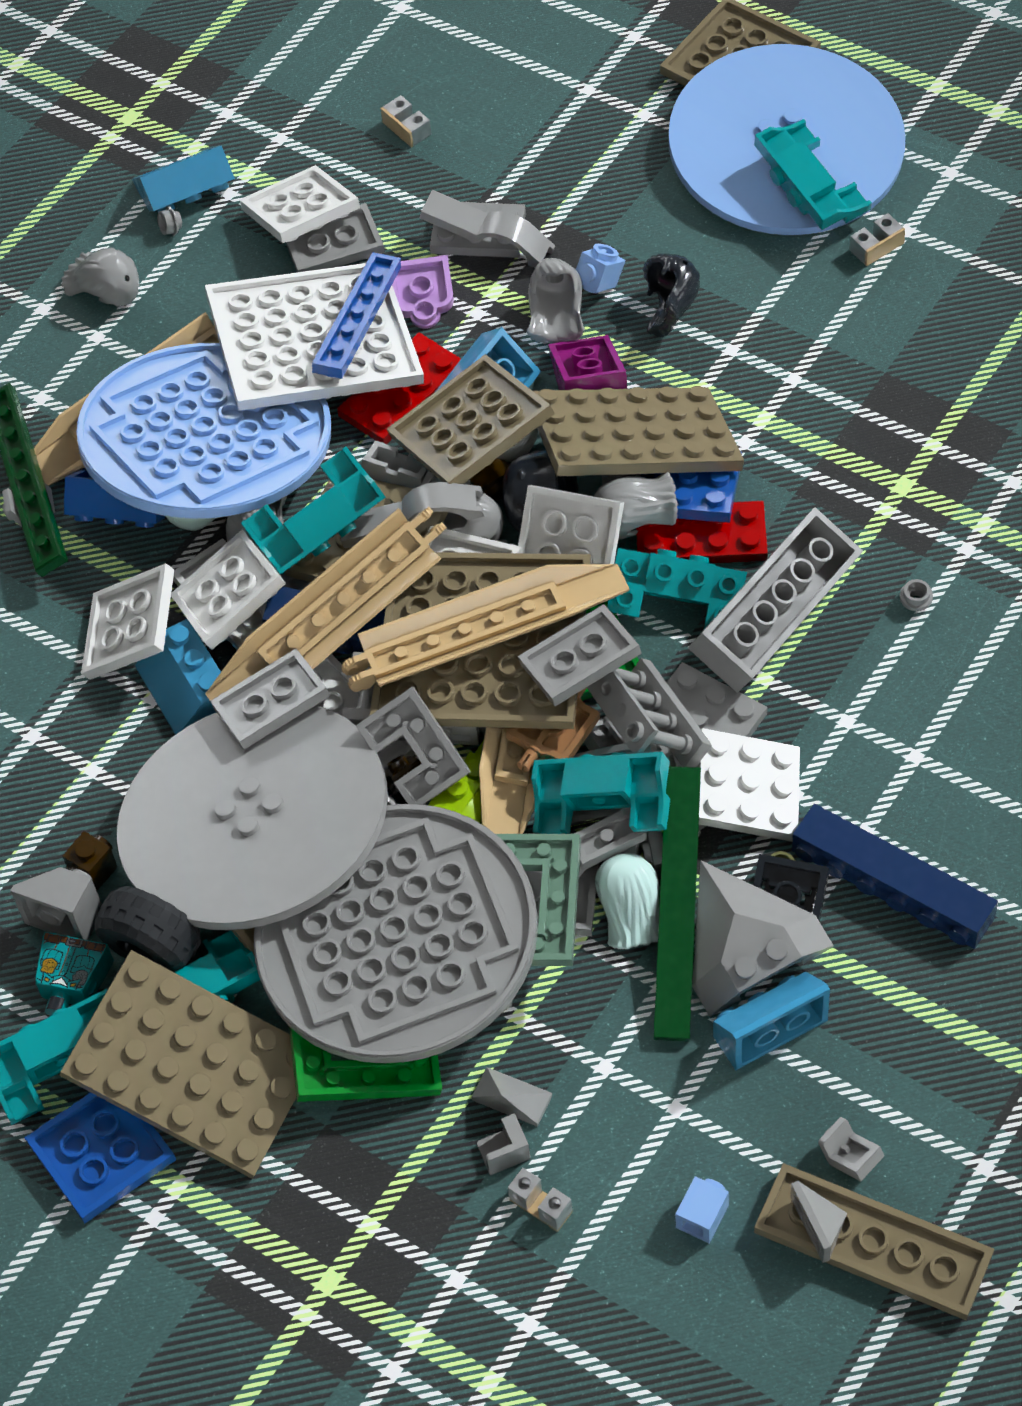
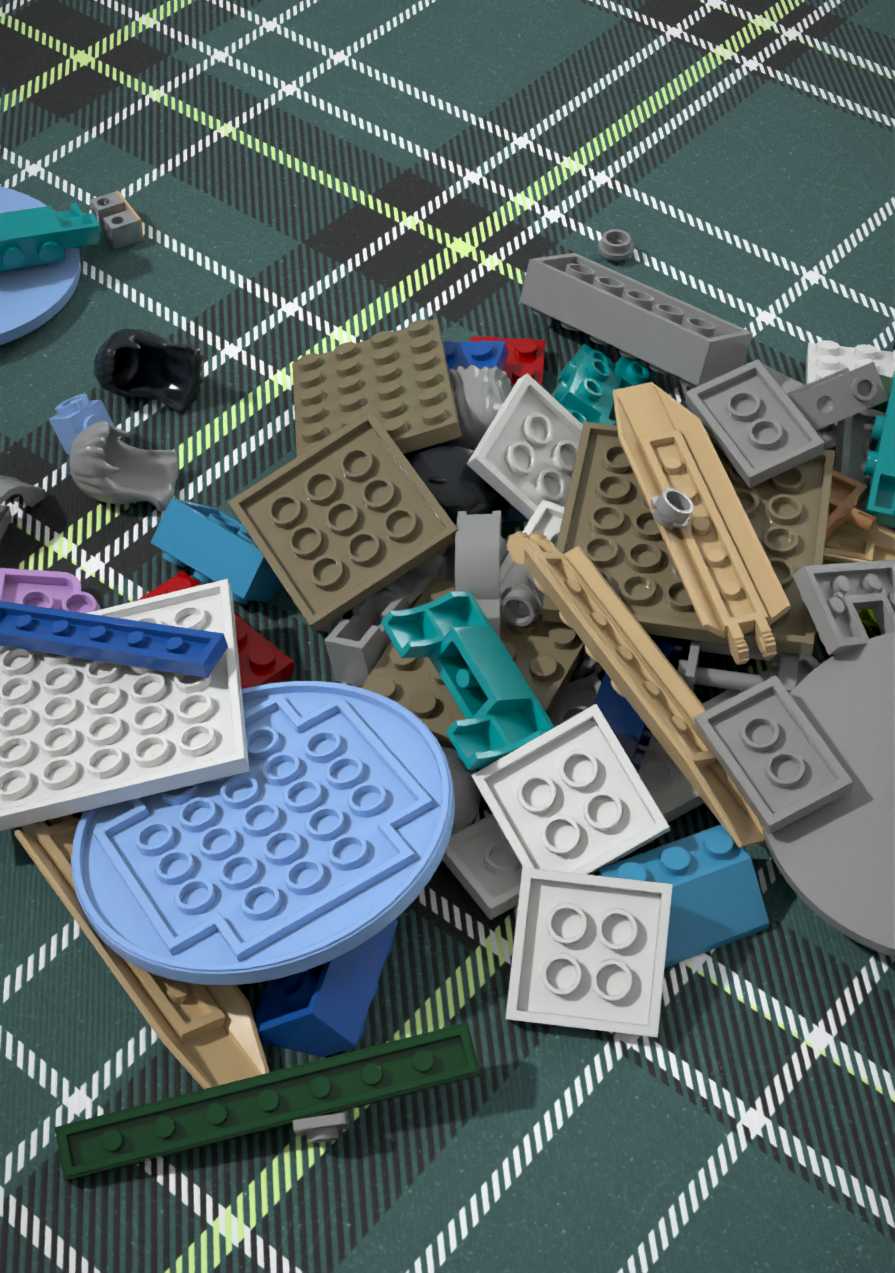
camera: 90 degrees left, 10 degrees down
magenta slope [548,335,628,390] -> none
none -> light grey plate [651,488,694,529]

